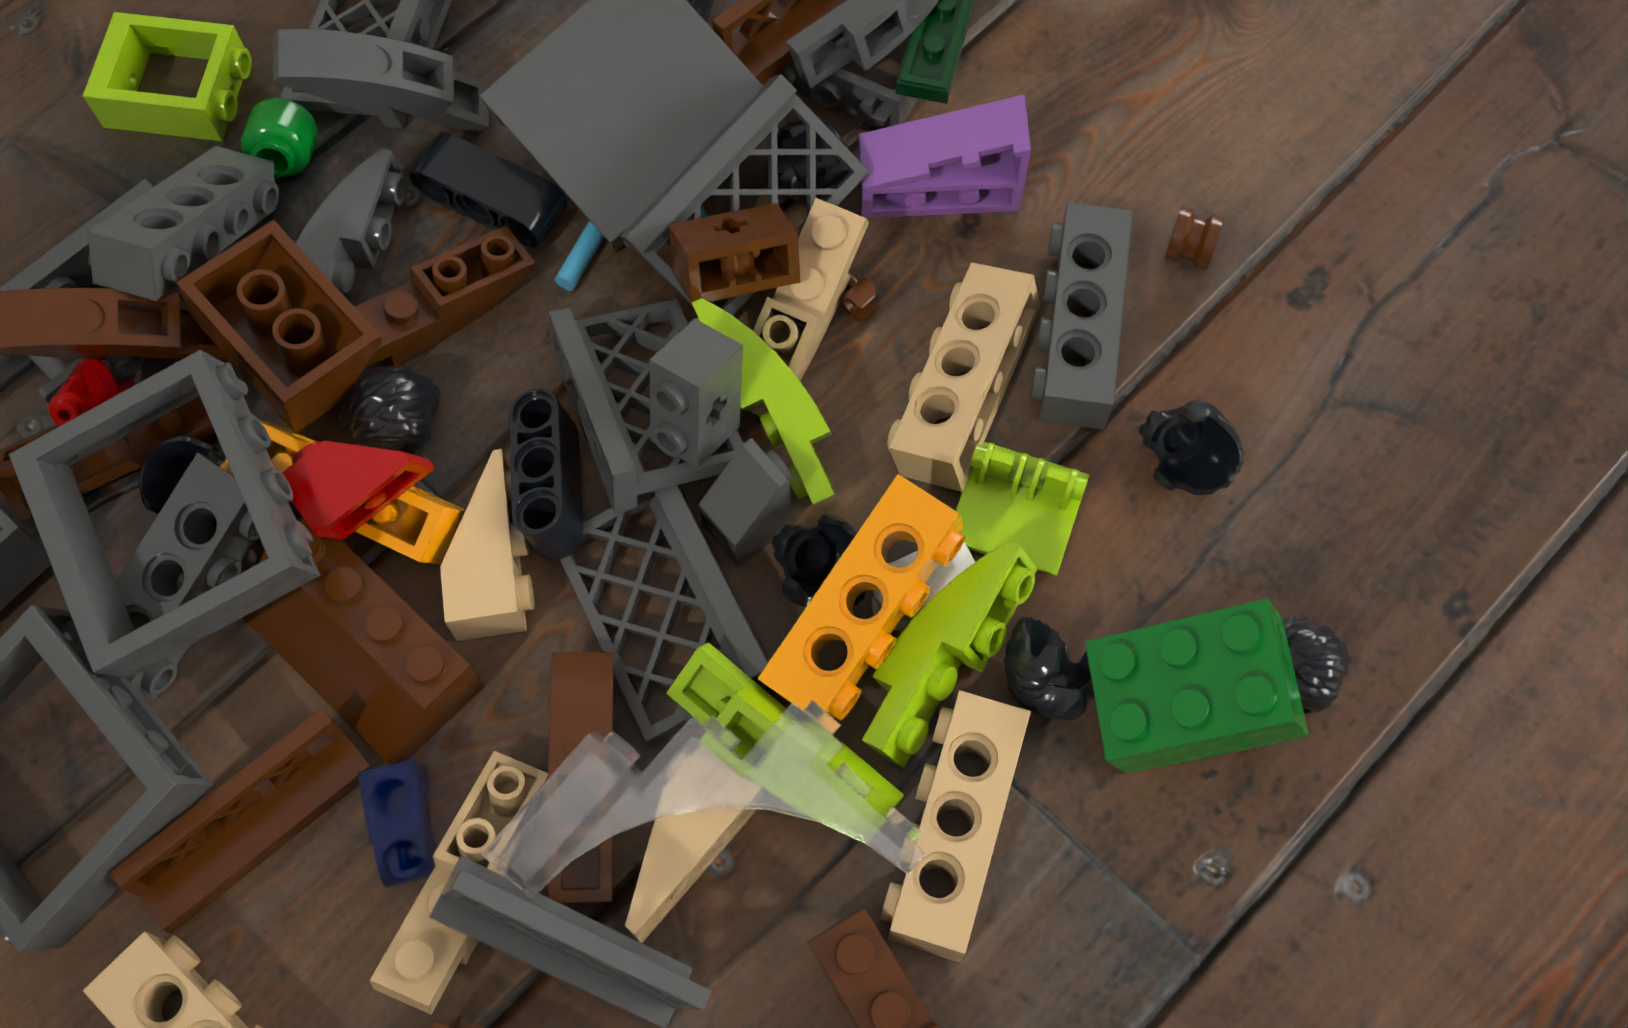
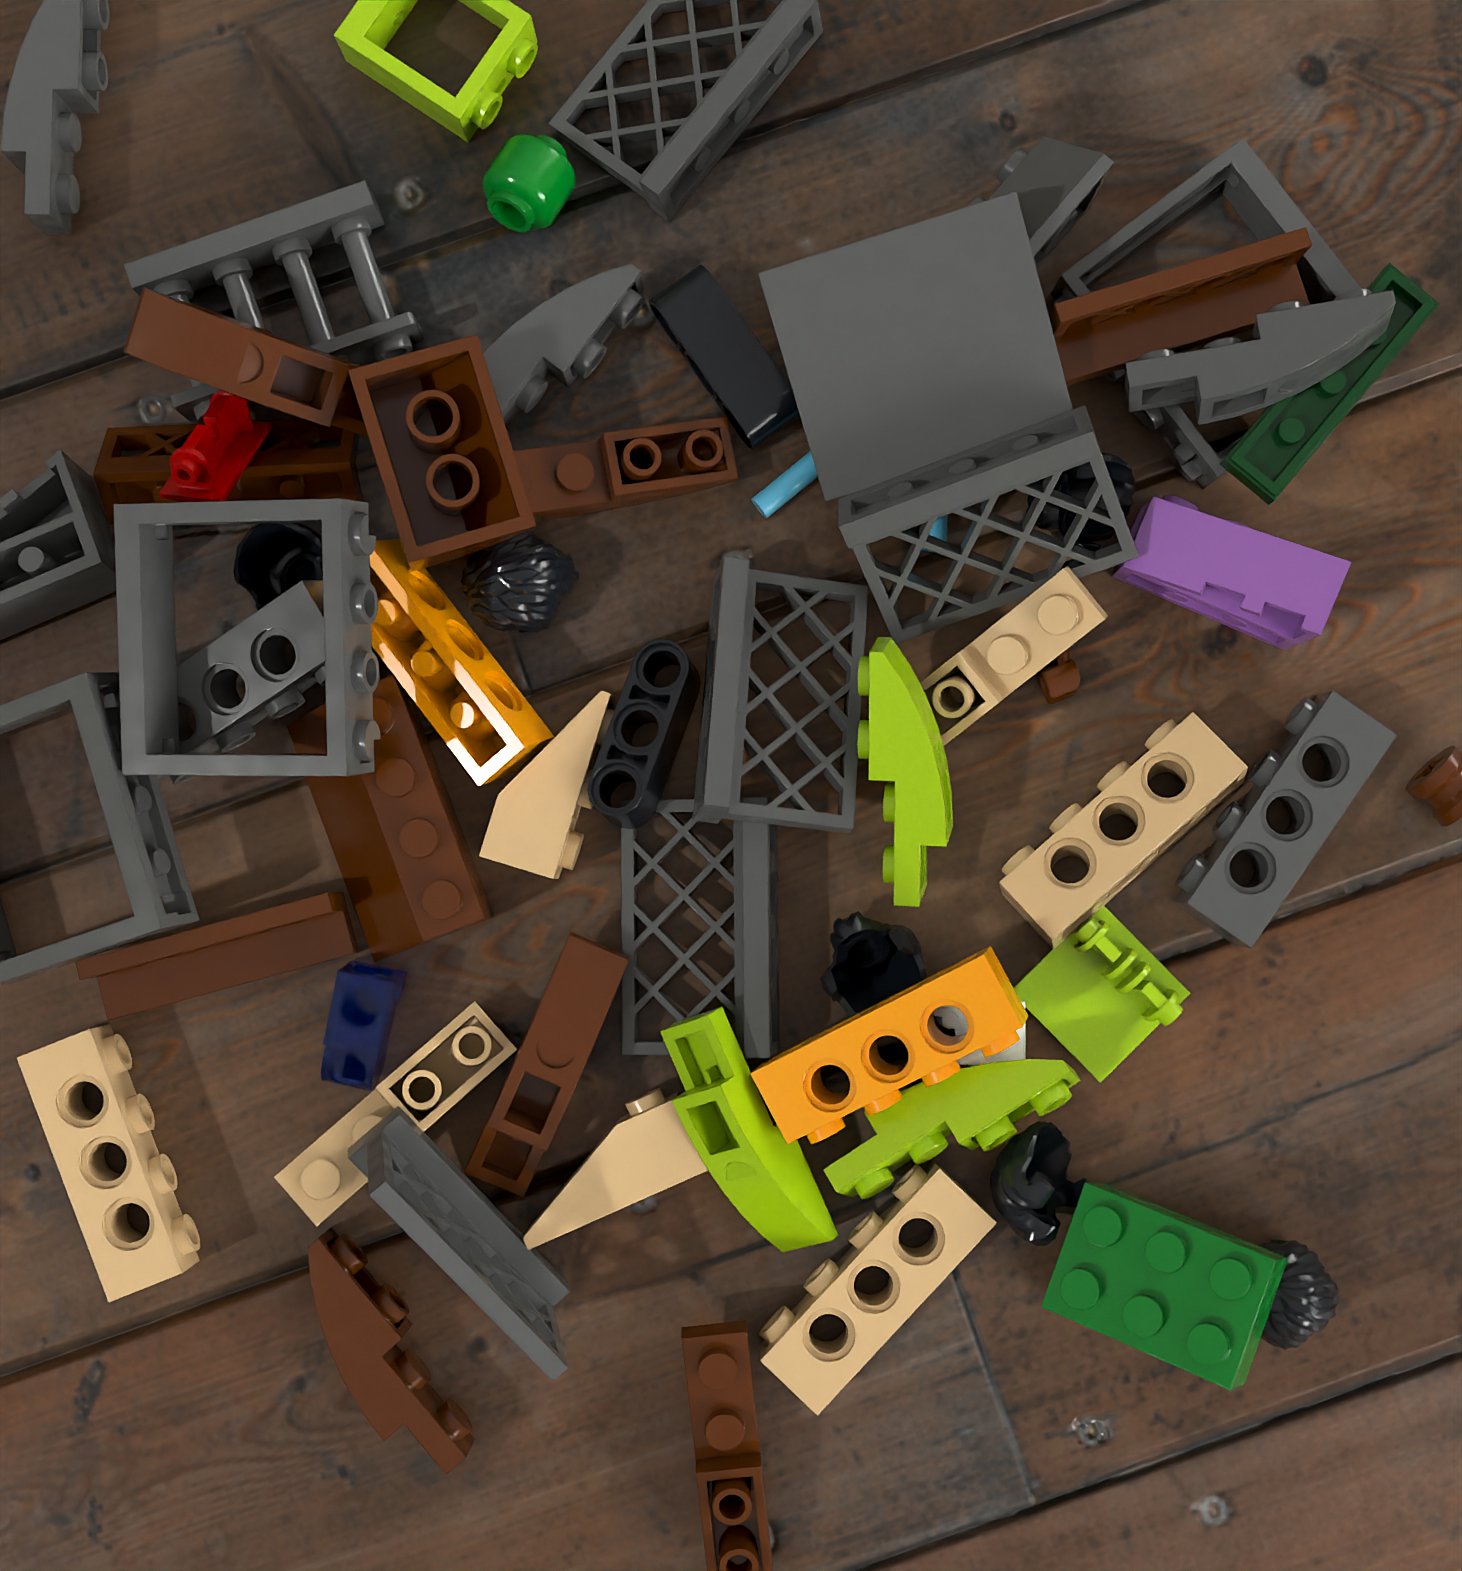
camera: 30 degrees right, 20 degrees up
dark grey brick [87,146,279,301] -> none
dark grey slope [273,29,489,136] -> none
red slope [282,440,435,540] -> none
clear arch [481,700,926,899] -> none
dark grey brick [649,318,743,468] -> none
reddish brown brick [668,203,801,305] -> none
dark grey slope [699,438,793,567] -> none
black hair [1138,400,1244,495] -> none

